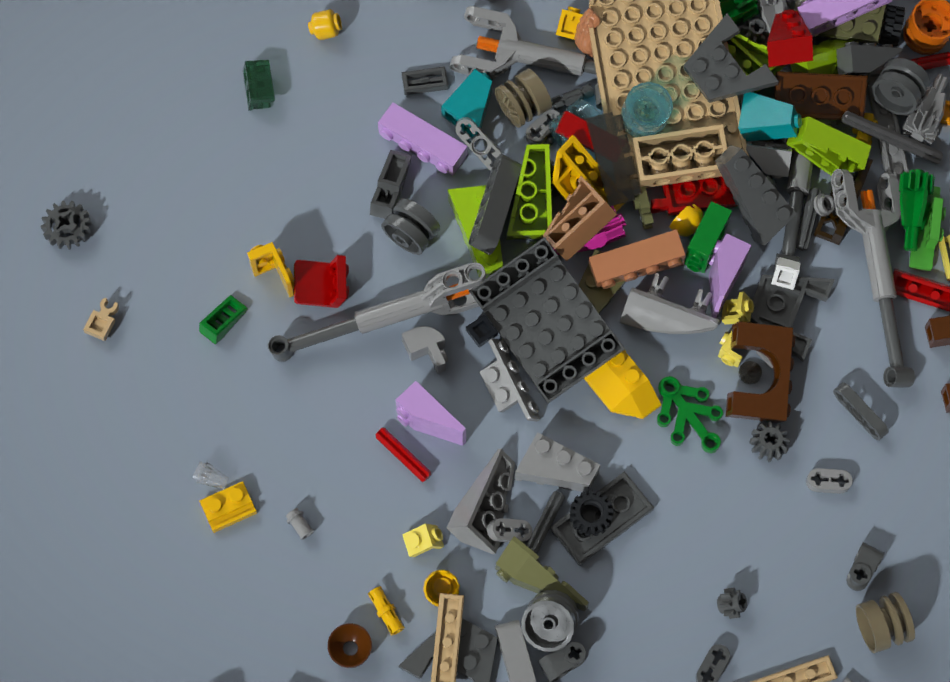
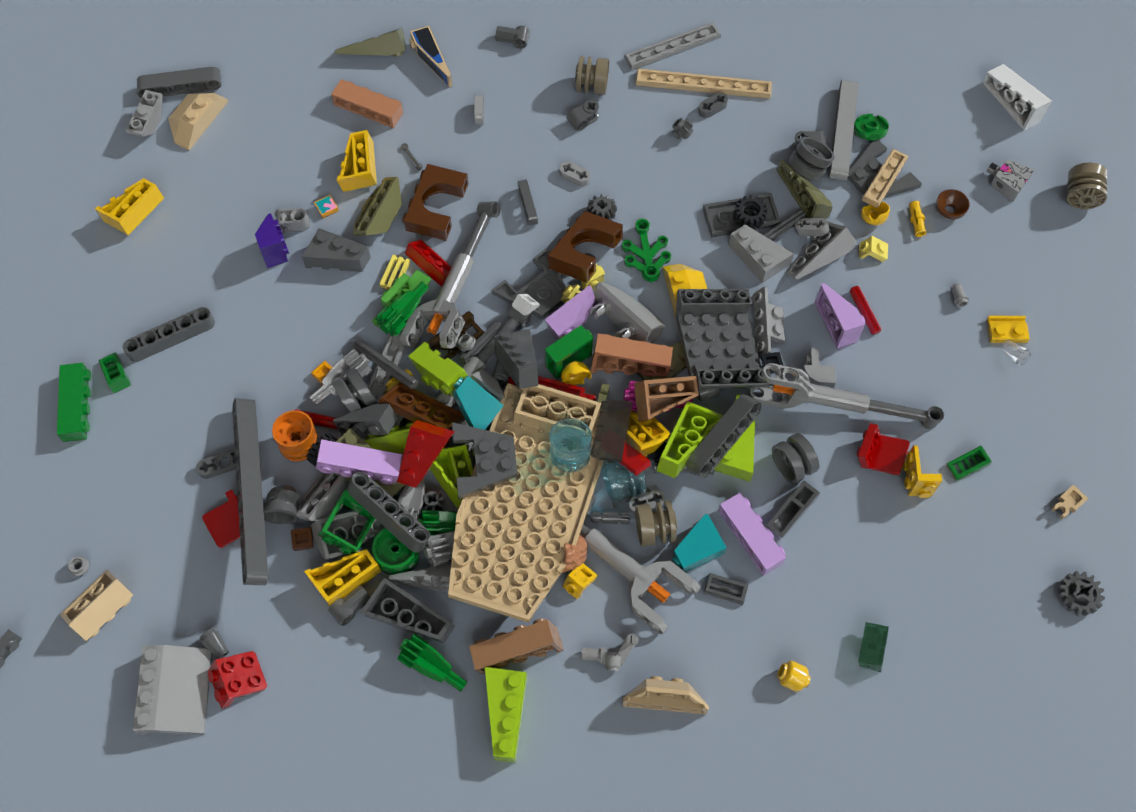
camera: 155 degrees left, 5 degrees down
light grey beam [456,117,503,171] -> none

